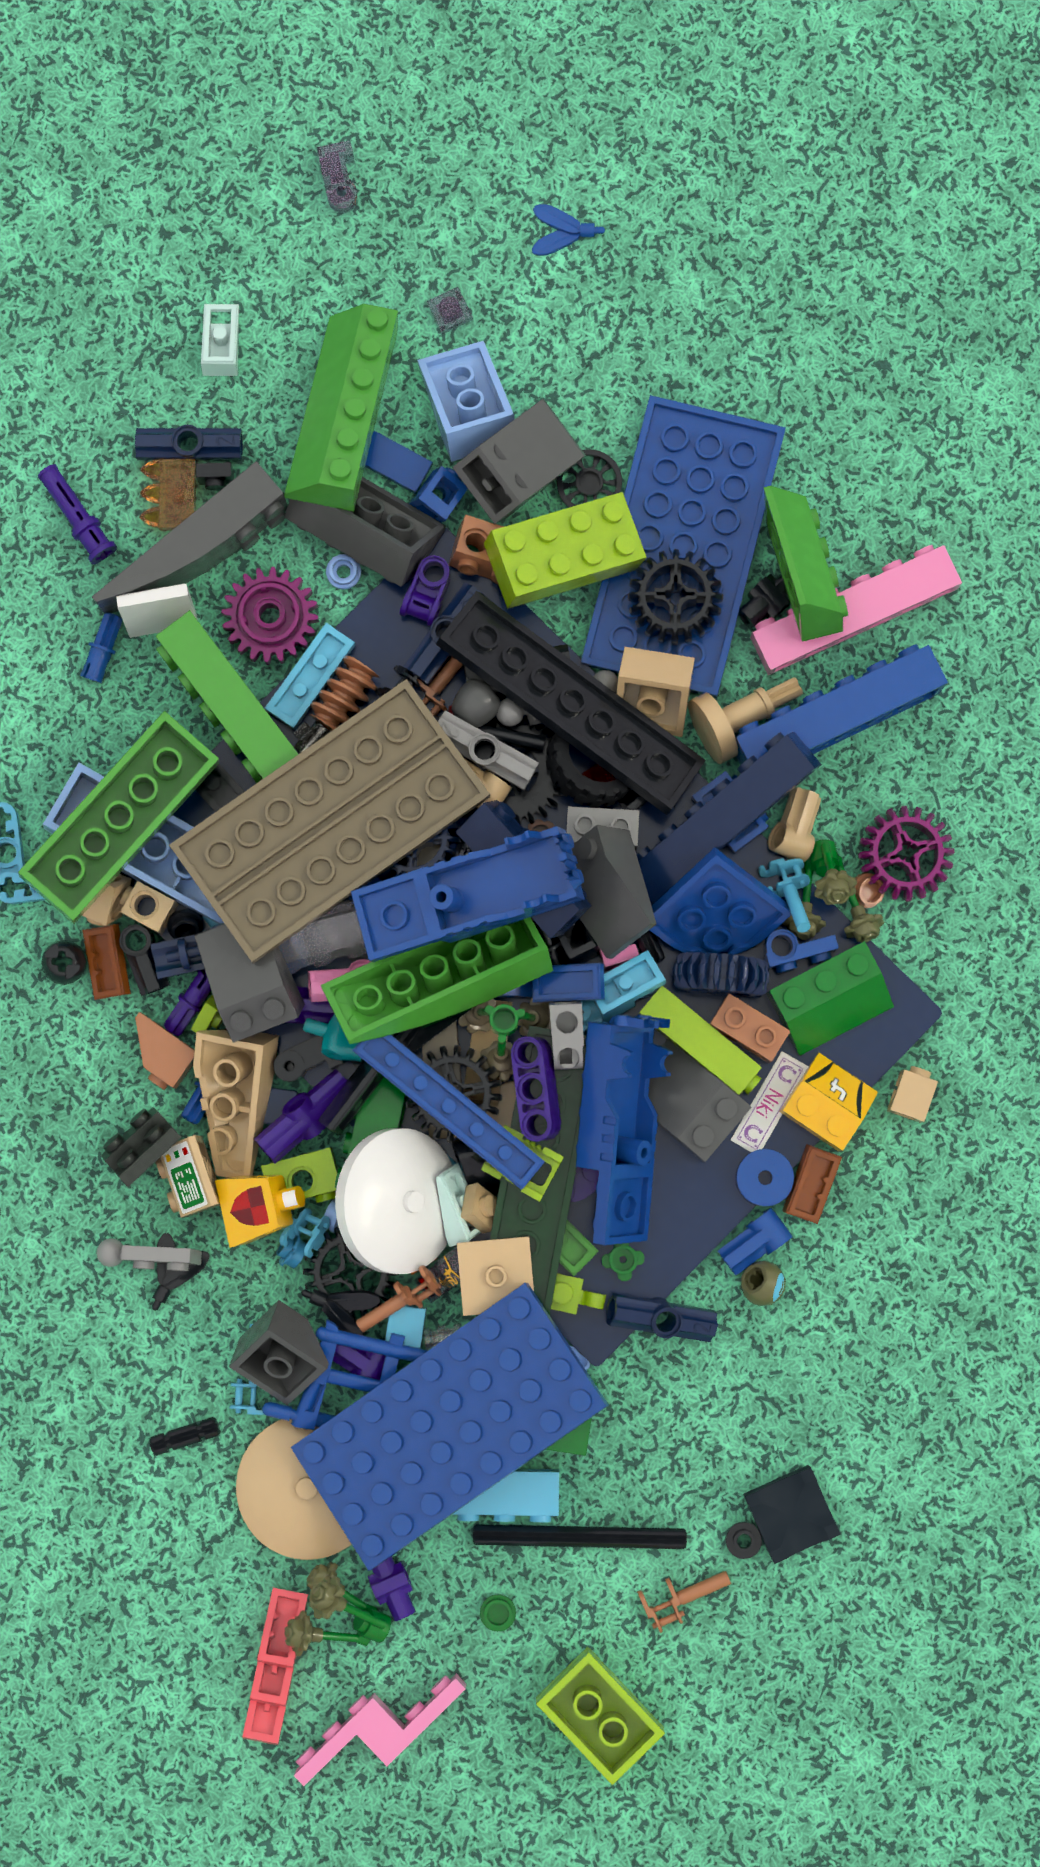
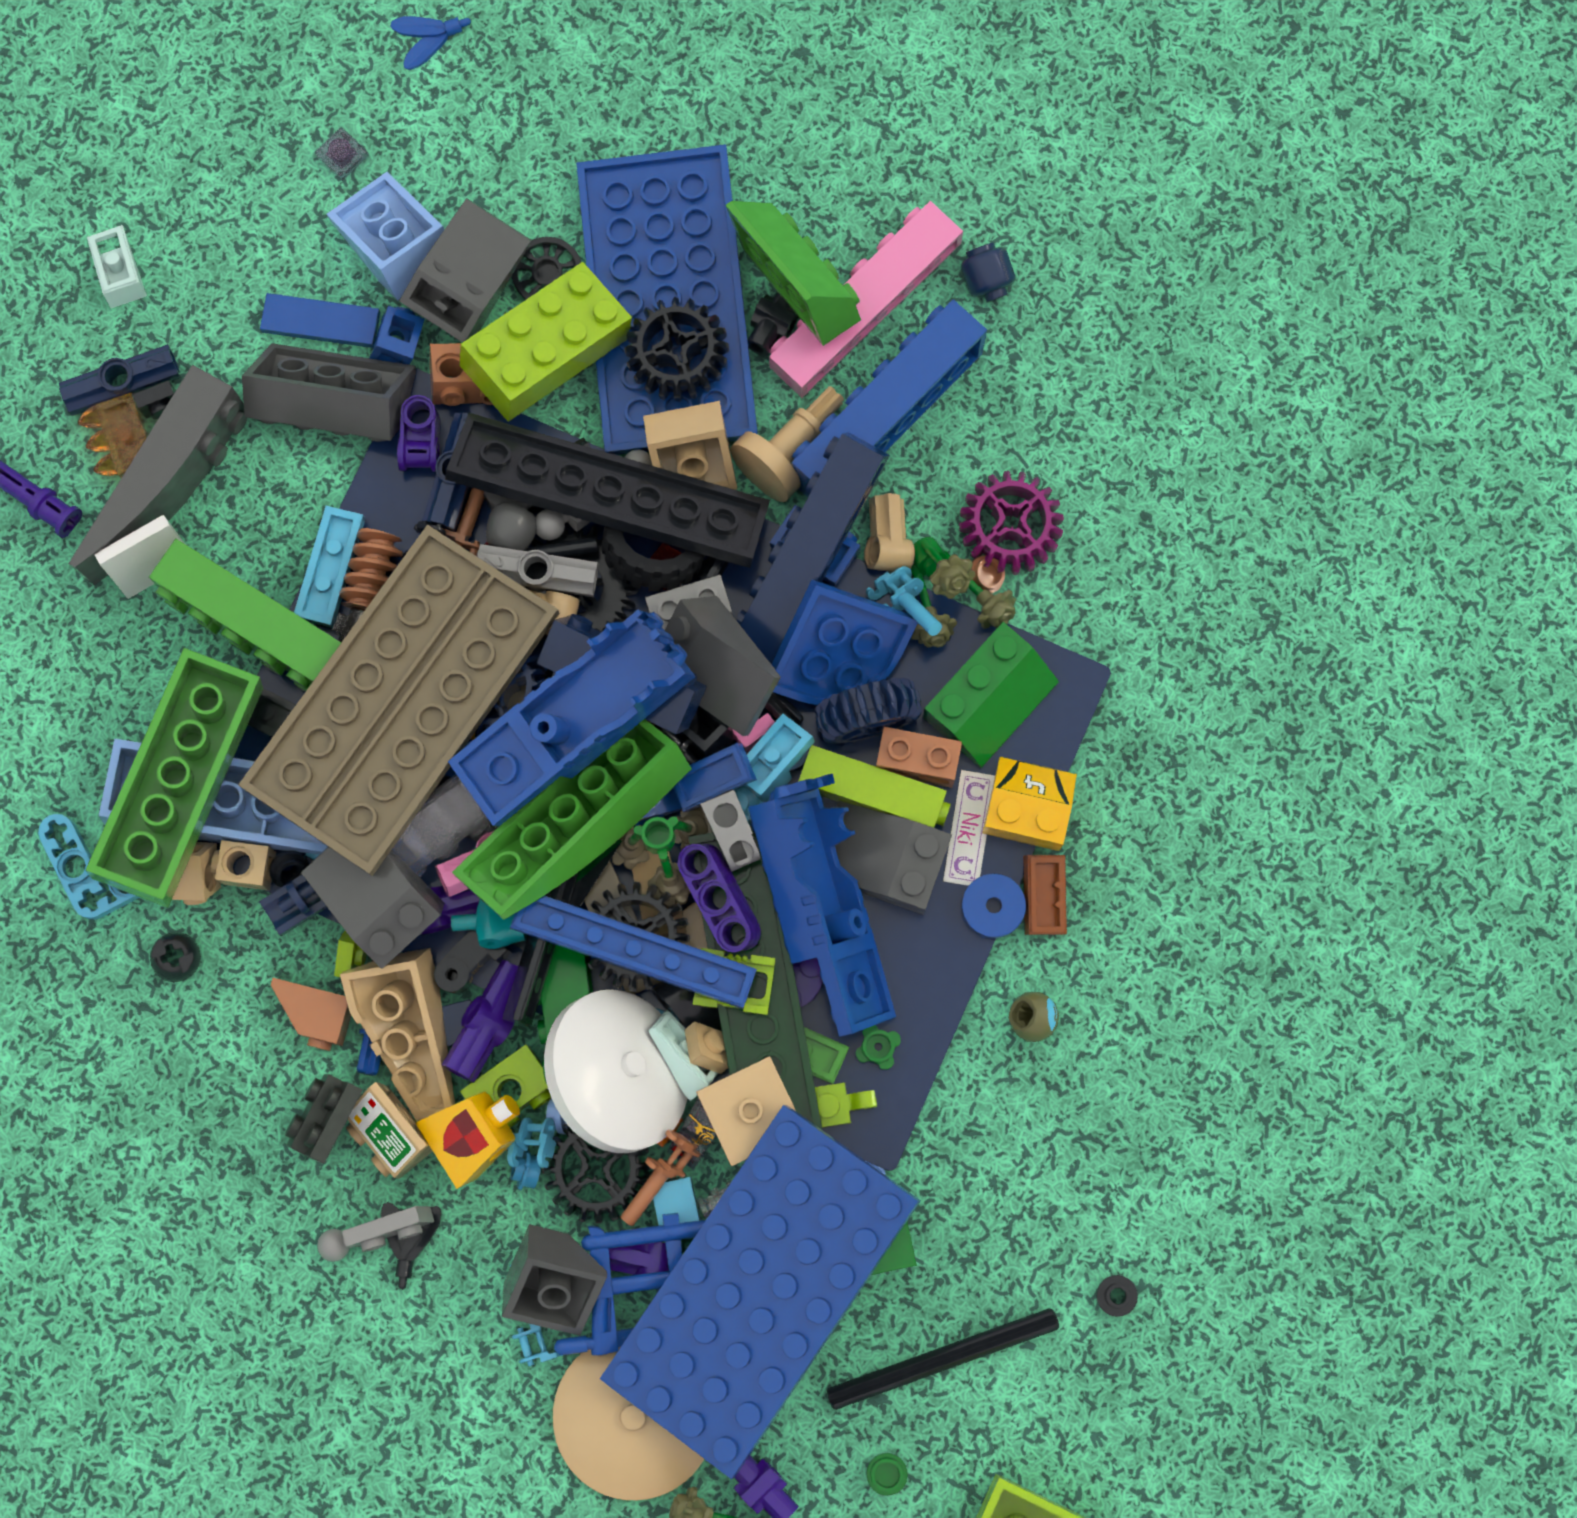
camera: 20 degrees left, 5 degrees down
blue axle [80,612,122,684] -> none
dark orange plate [82,924,131,1000] -> none
black piece [119,924,171,996] -> none
black axle [149,1417,220,1456] -> none
dark purple axle [164,970,212,1036] -> none
magenta gear [221,566,319,665] -> none
bright green slope [284,304,398,511] -> none
black piece [301,1289,380,1335] -> none
leg [316,140,358,213] -> none
light blue plate [326,554,361,590] -> none
medium azure brick [453,1469,559,1522] -> none
dark blue piece [606,1293,718,1342] -> none
nougat piece [637,1571,731,1633] -> none
blue piece [717,1207,793,1275] -> none
black brick [743,1465,841,1564] -> none
blue plate [763,929,839,974] -> none
tan brick [887,1066,938,1123] -> none
none -> dark blue head [961,242,1016,302]

